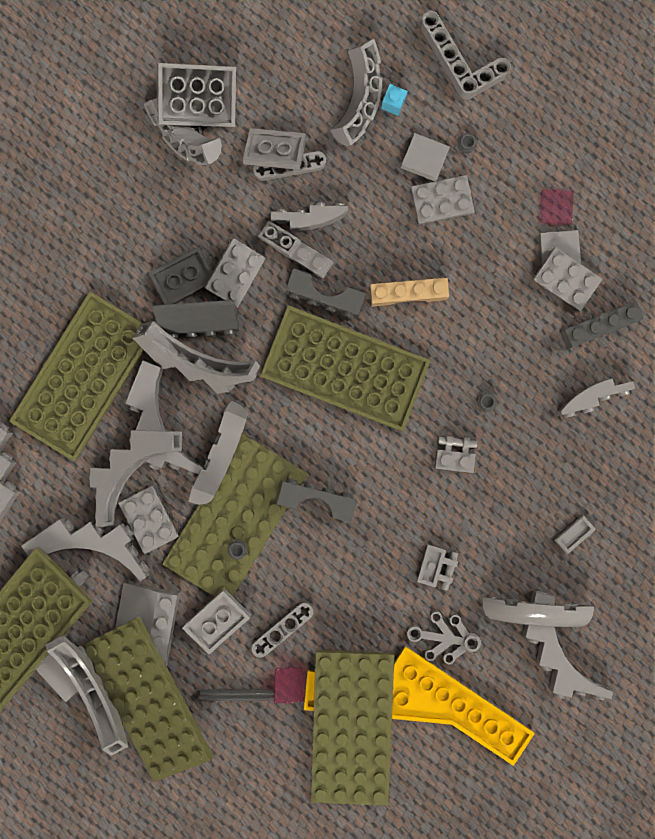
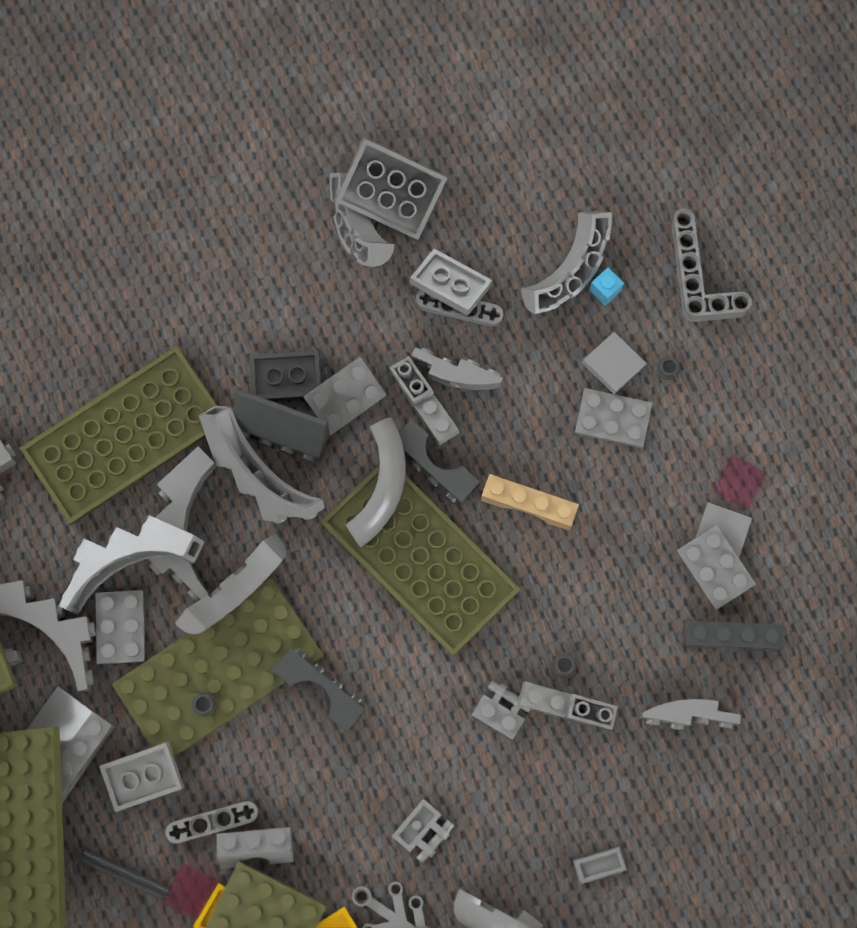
camera: 20 degrees right, 10 degrees down
none -> light grey arch [217,827,294,869]
none -> light grey brick [345,418,406,547]
none -> light grey slope [517,682,618,730]

